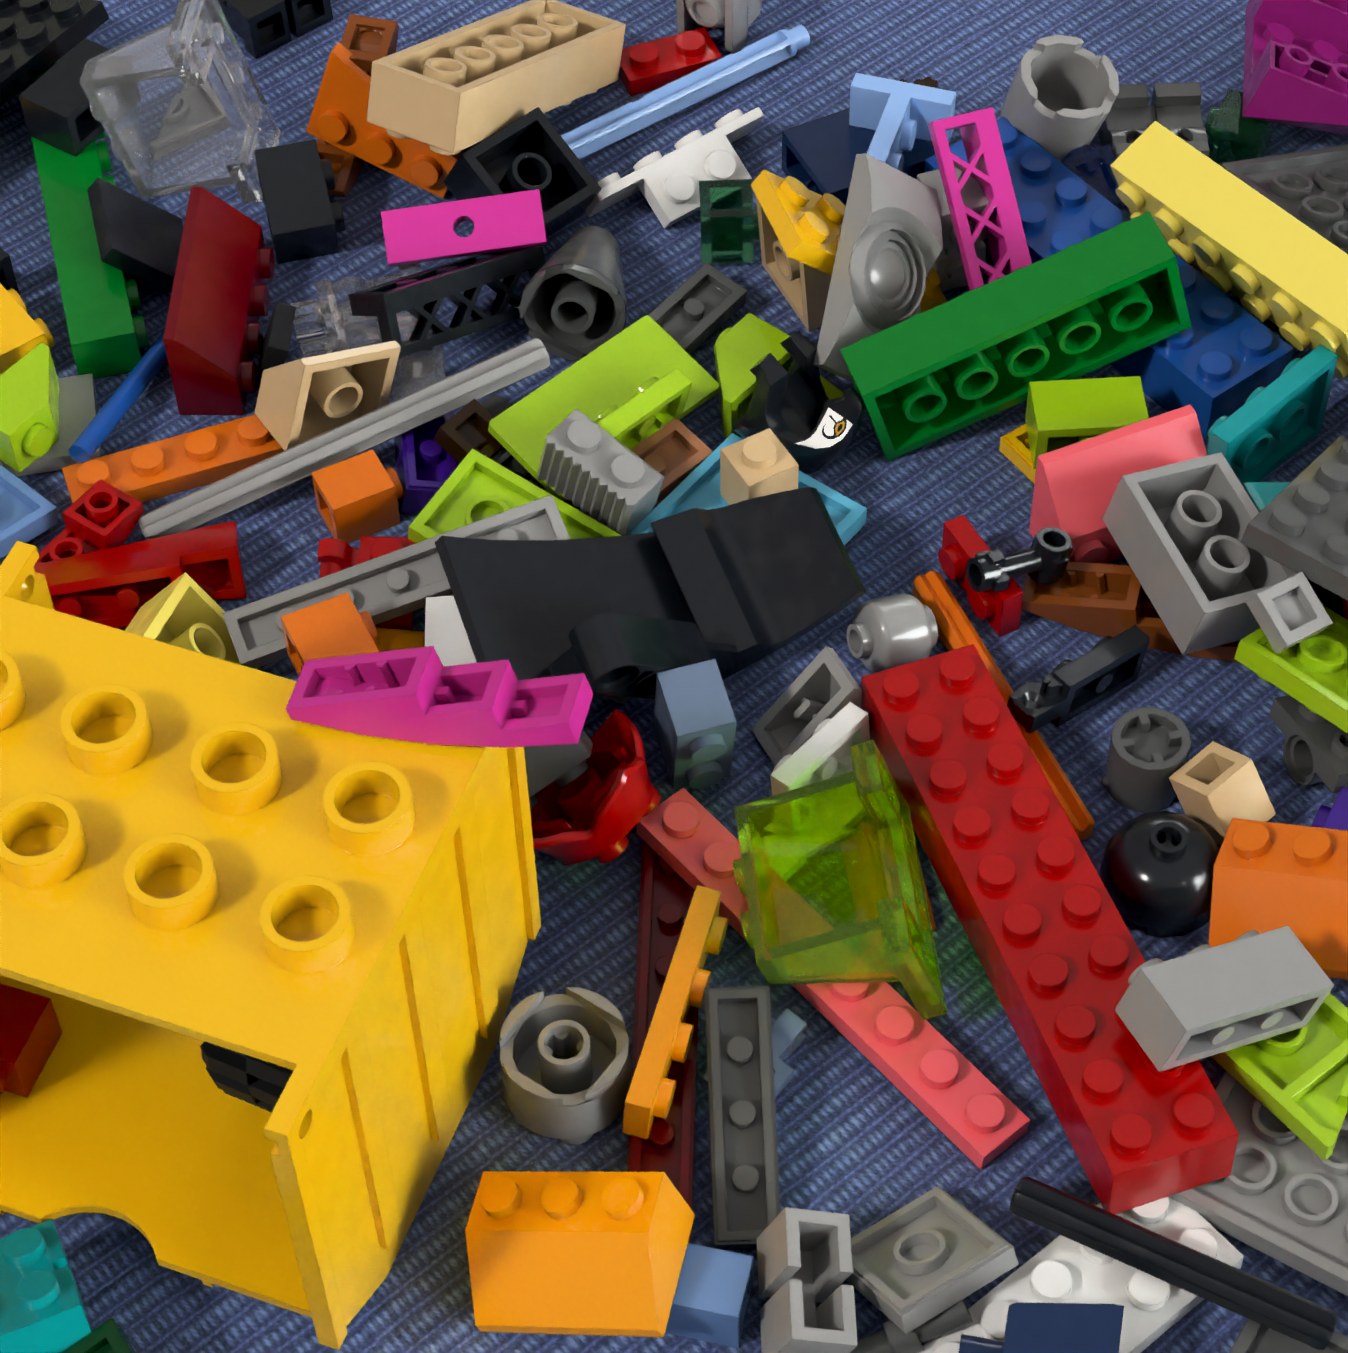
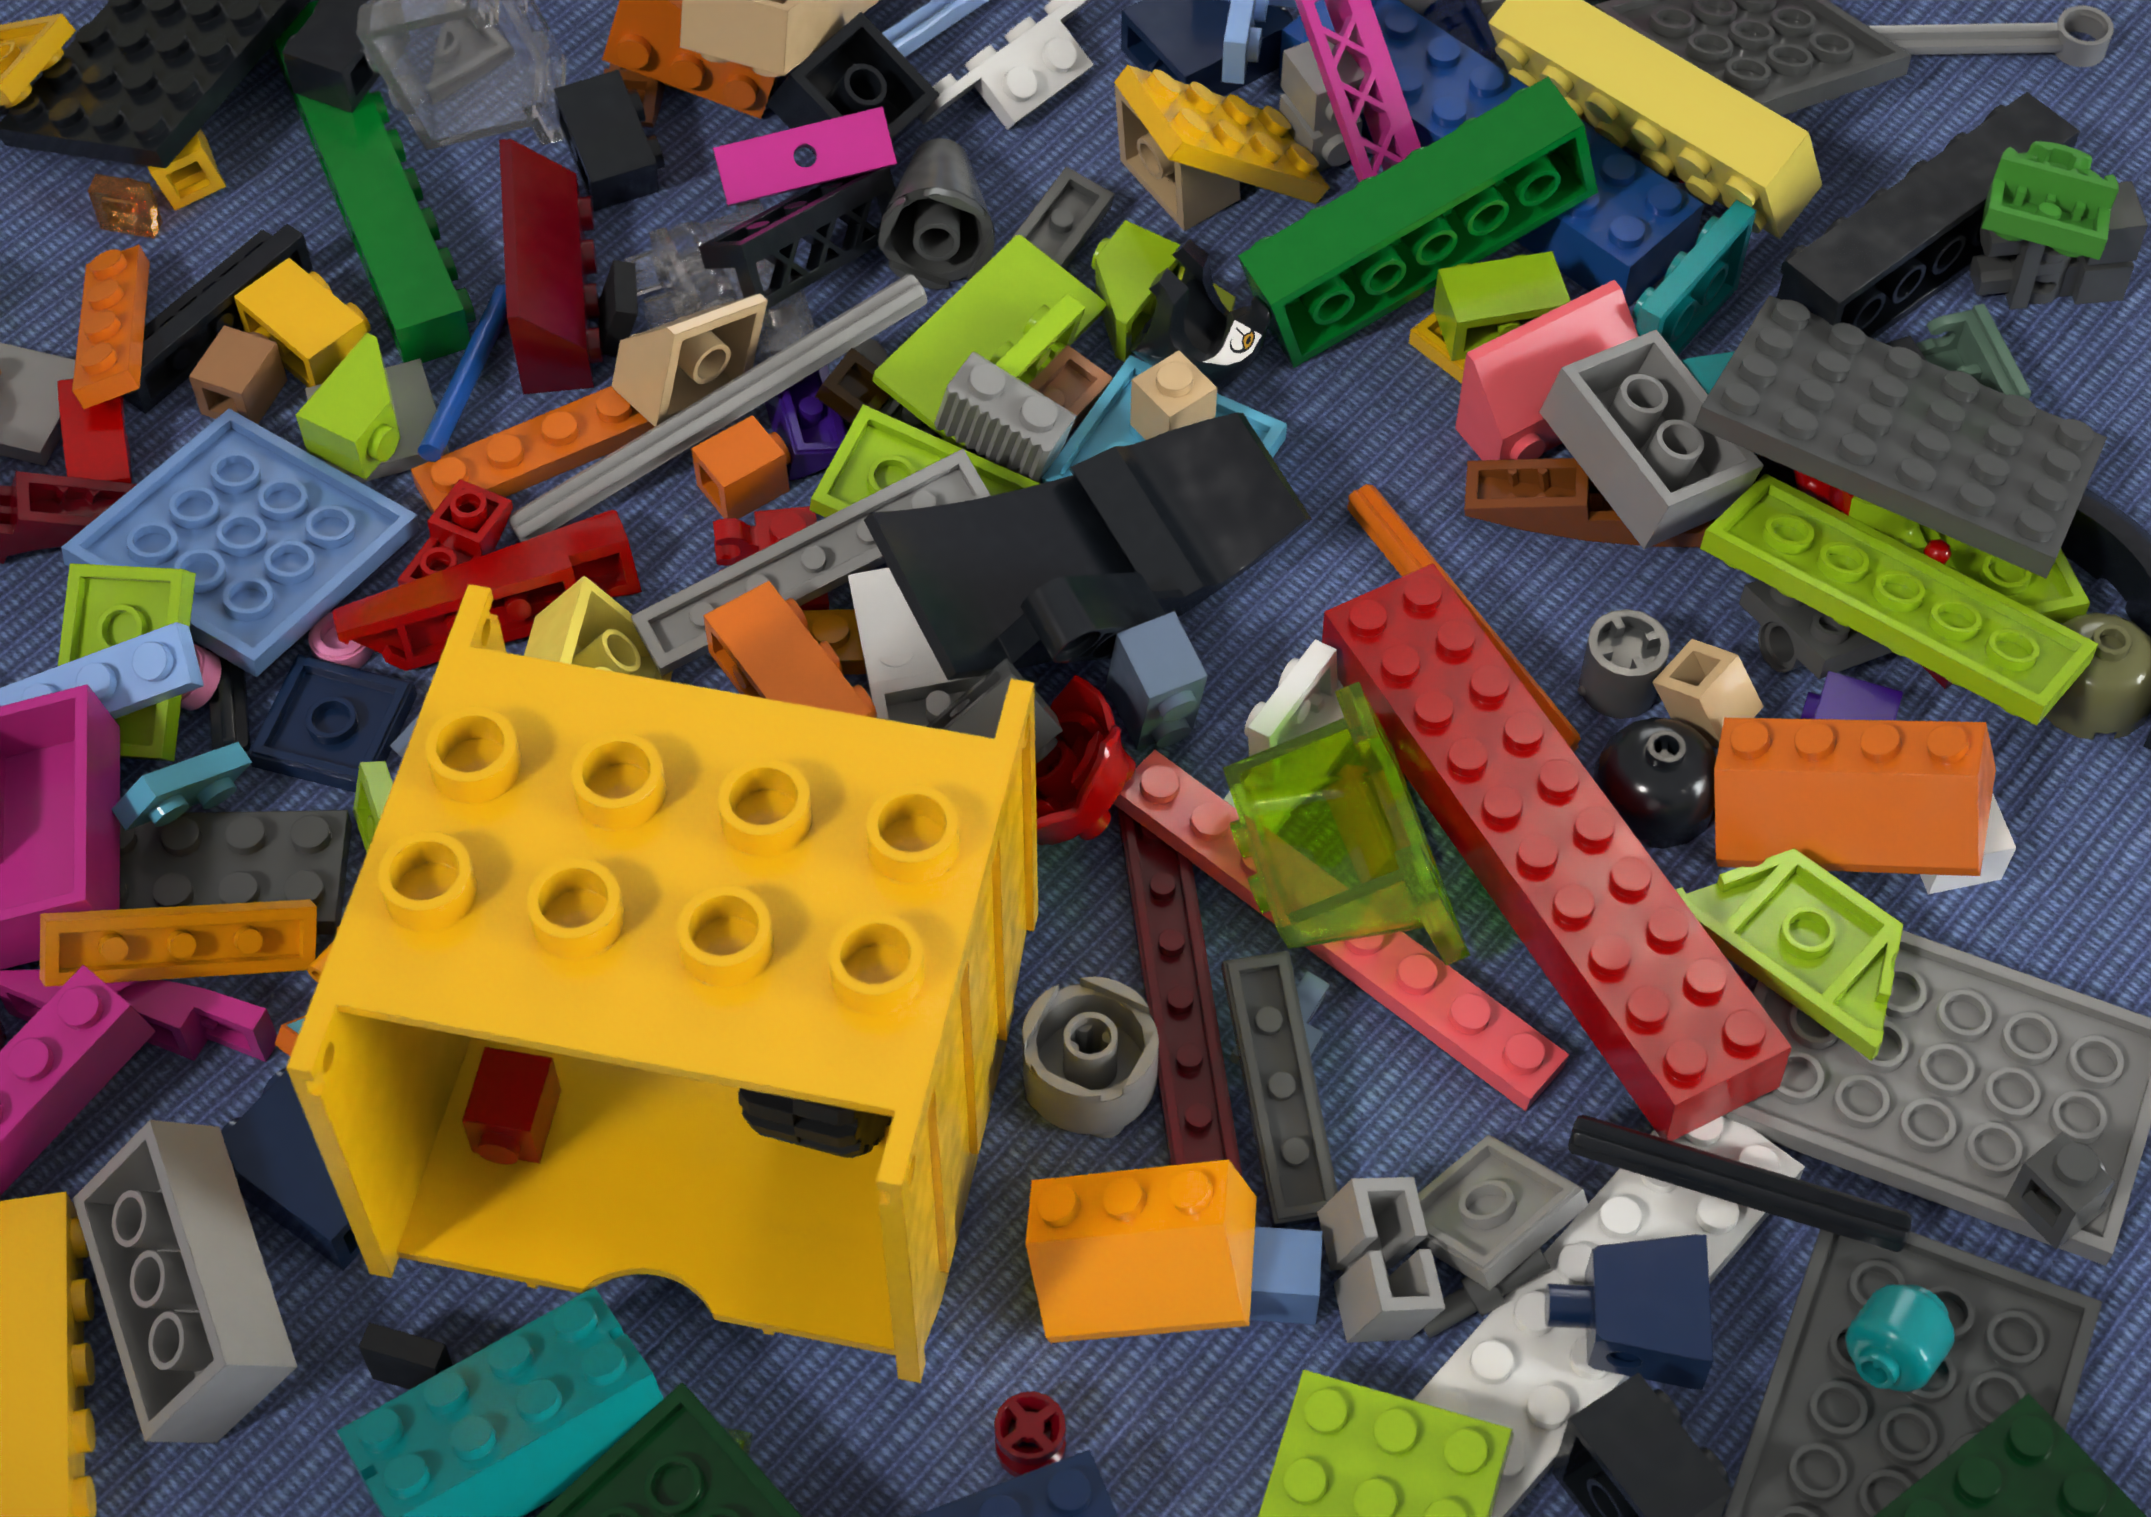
camera: 10 degrees left, 5 degrees up
black tile [87,178,184,294] -> none
dark pink slope [286,646,593,747] -> none
light orange plate [622,885,728,1140] -> none
clear green brick [699,179,760,263] -> none
light grey slope [751,646,862,766] -> none
light grey slope [813,153,943,382] -> none
light grey head [846,593,938,673] -> none
red plate [938,515,1023,637] -> none
black bar [966,527,1073,593] -> none
black hinge [1007,625,1150,734] -> none
light grey brick [1114,926,1335,1072] -> none
light grey plate [1246,571,1333,654] -> none

